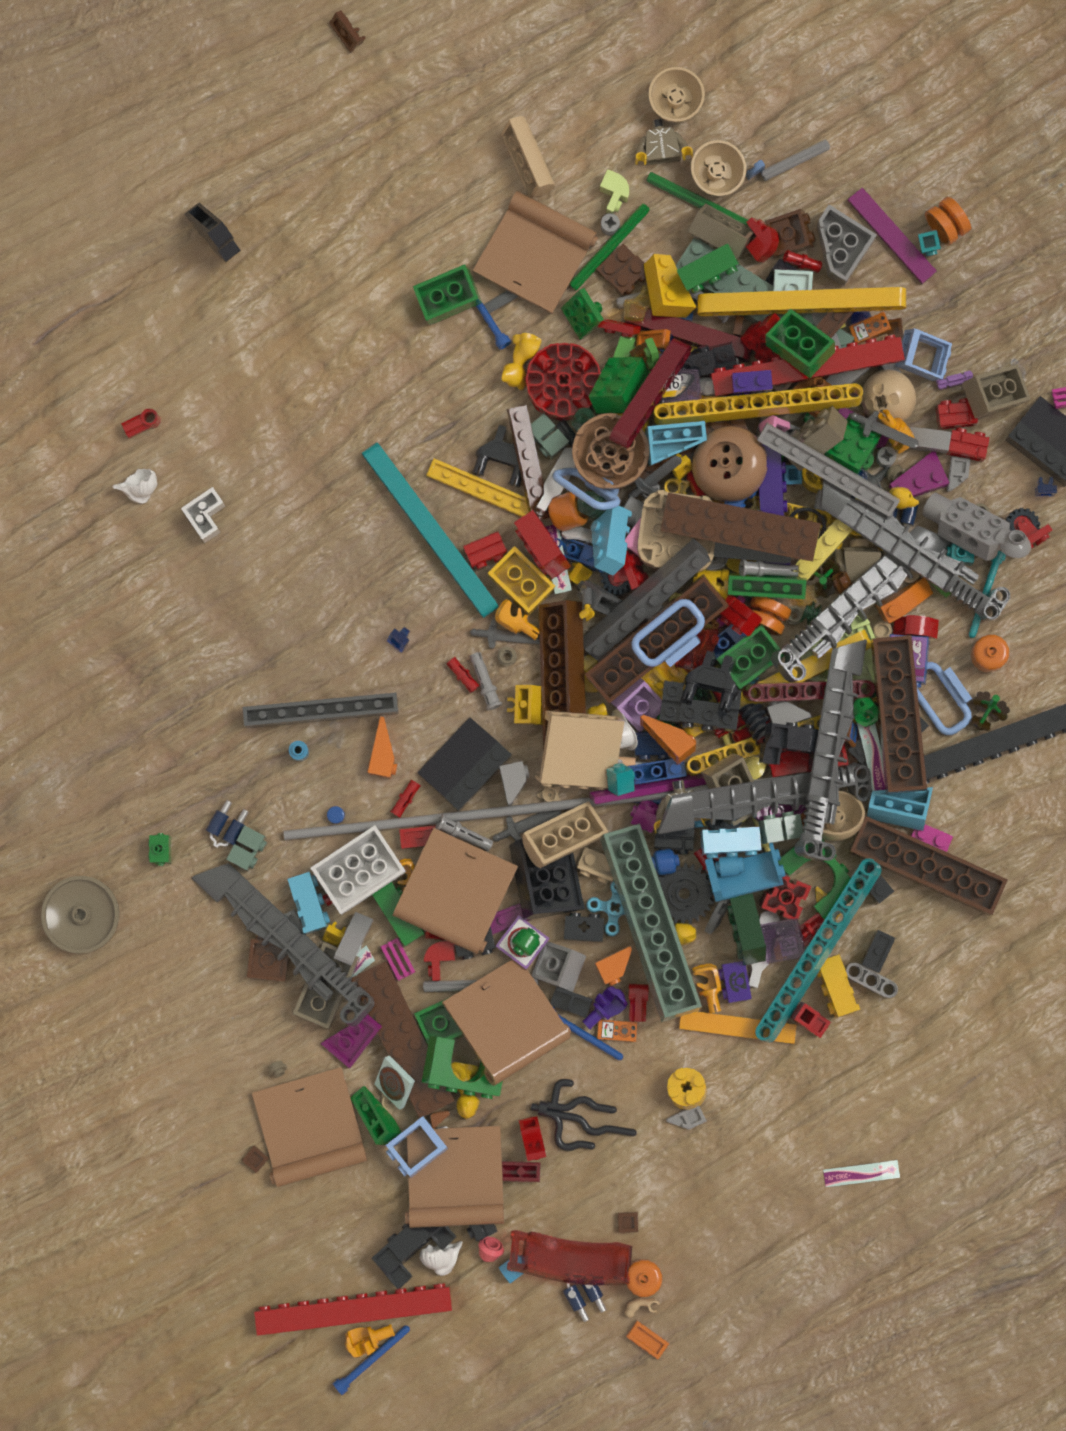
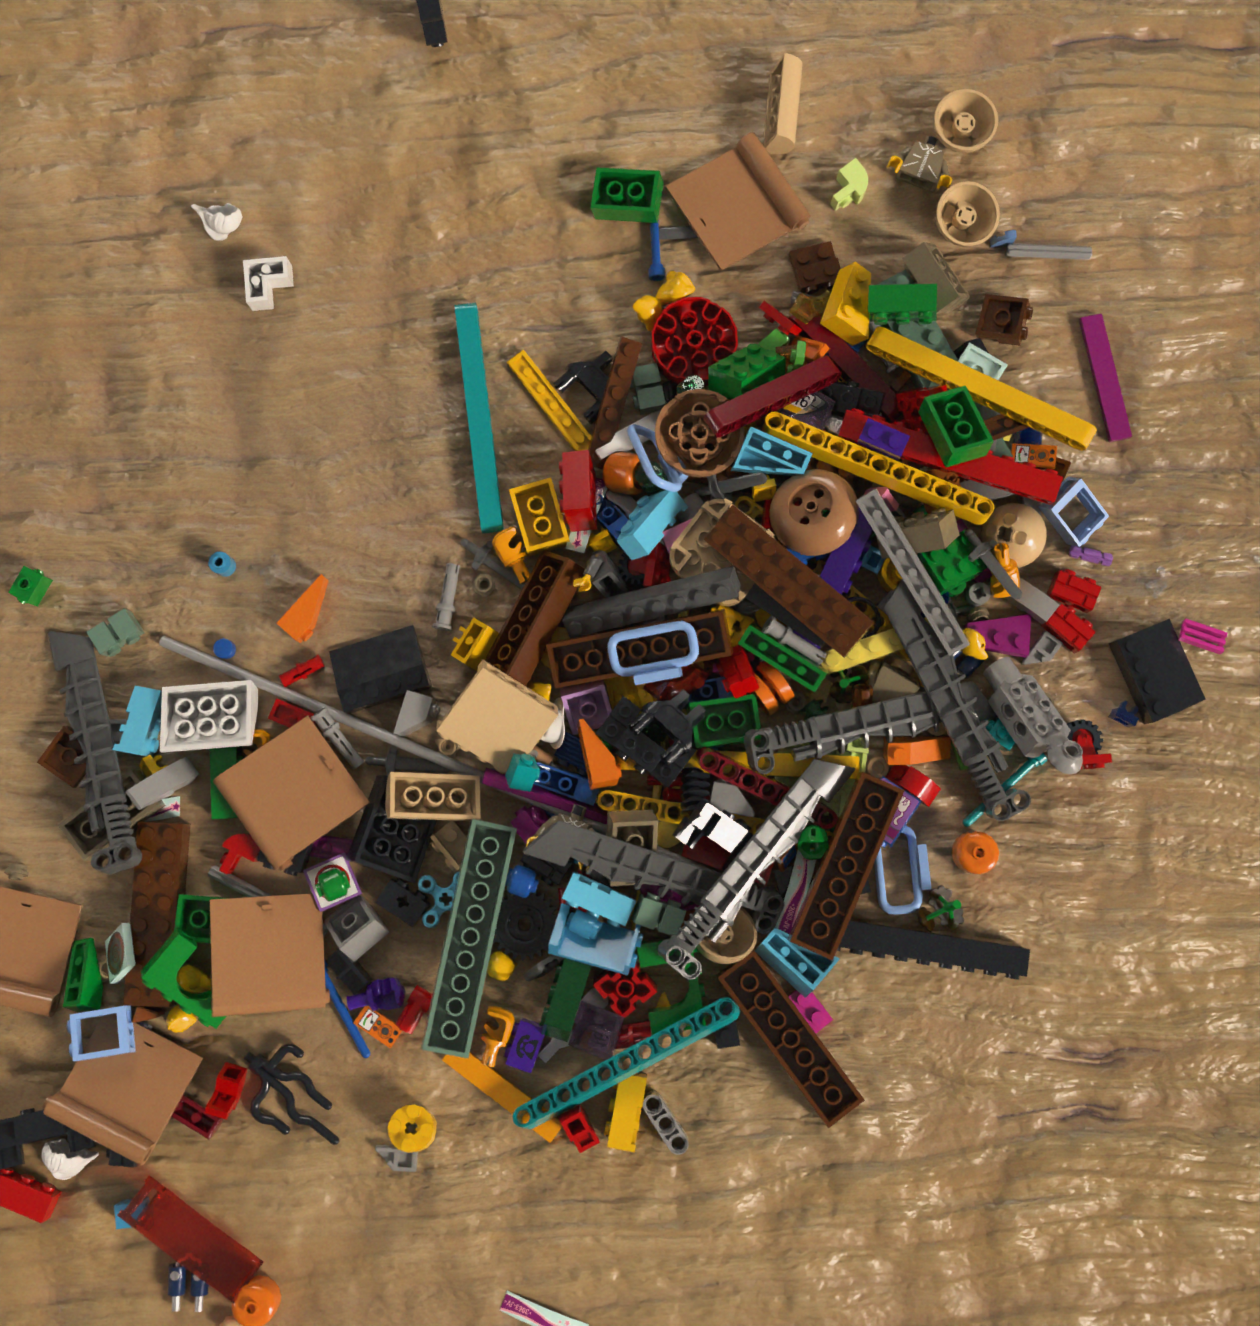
camera: 30 degrees right, 0 degrees up
red piece [121,408,161,439] -> none
dark blue piece [206,800,249,848] -> none
dark grey brick [243,693,399,728] -> none
magenta wing [320,1014,382,1069] -> none
dark pink tile [381,938,415,981] -> none
clear blue tile [387,627,410,653] -> none
red pin [446,657,480,694] -> none
red brick [463,531,507,570] -> none
coral cone [478,1237,504,1262] -> none
green plate [561,288,604,340] -> none
green axle [569,203,650,291] -> none
orange slope [595,946,632,986] -> none
light grey wheel [601,213,620,236] -> none
reddish brown tile [618,1212,638,1233] -> none
green axle [646,172,748,226] -> none
red brick [746,217,779,263] -> none
red pin [783,250,822,273] -> none
light grey brick [817,205,877,287] -> none
black panel [860,930,896,973] -> none
teal brick [918,230,941,257] -> none
orange wheel [925,196,972,246] -> none
dark tan brick [962,364,1031,419] -> none

